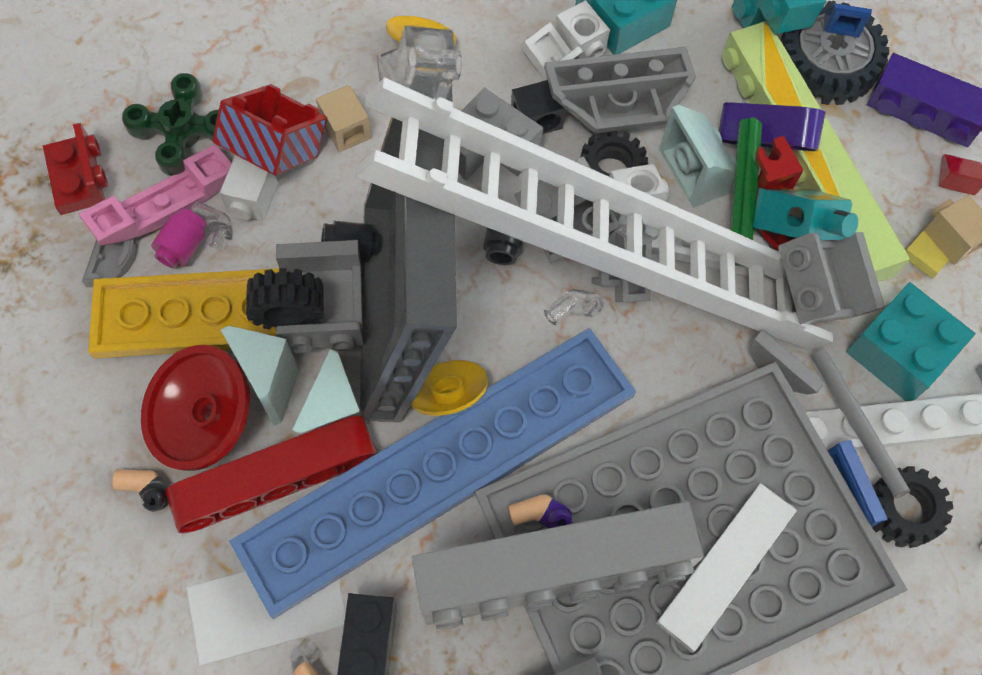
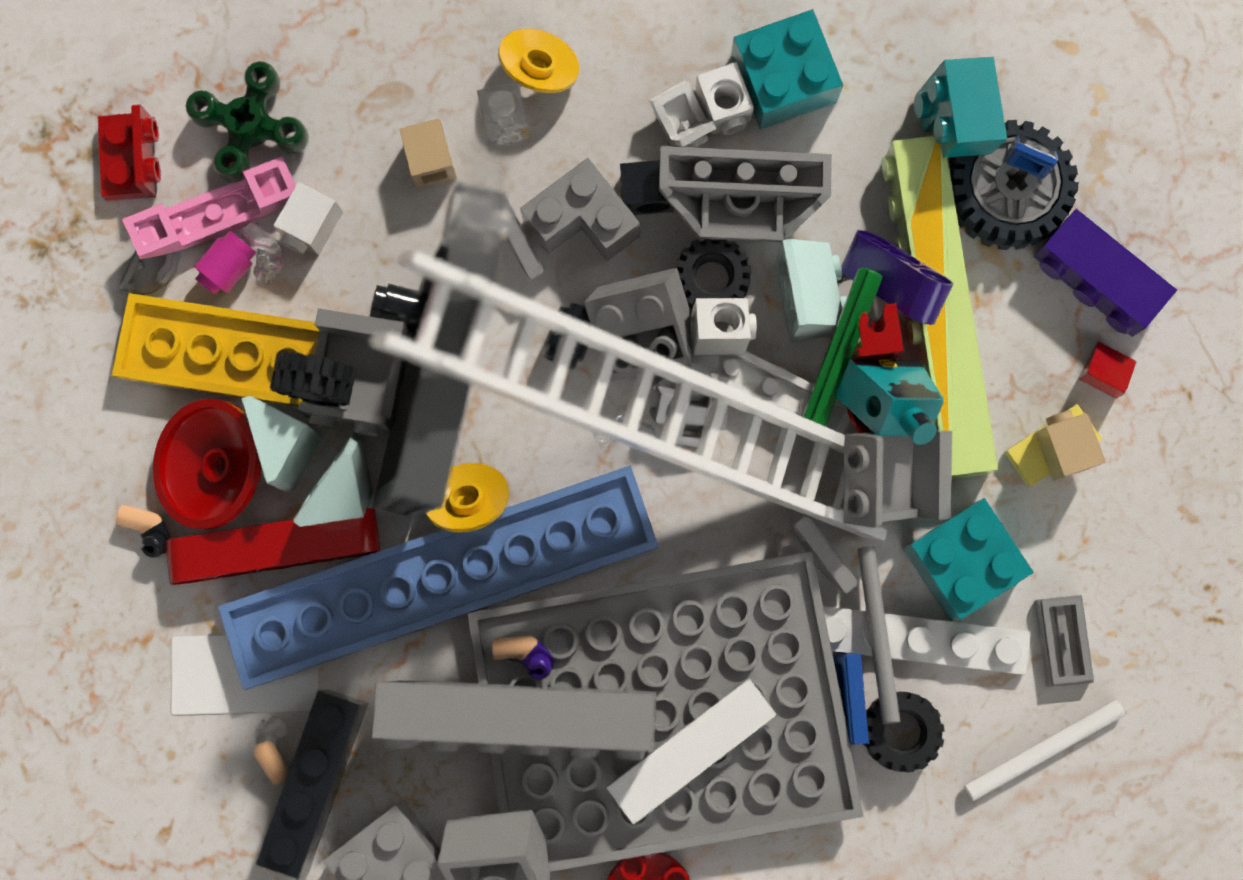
camera: 20 degrees right, 15 degrees up
red container [213,84,328,176] -> none

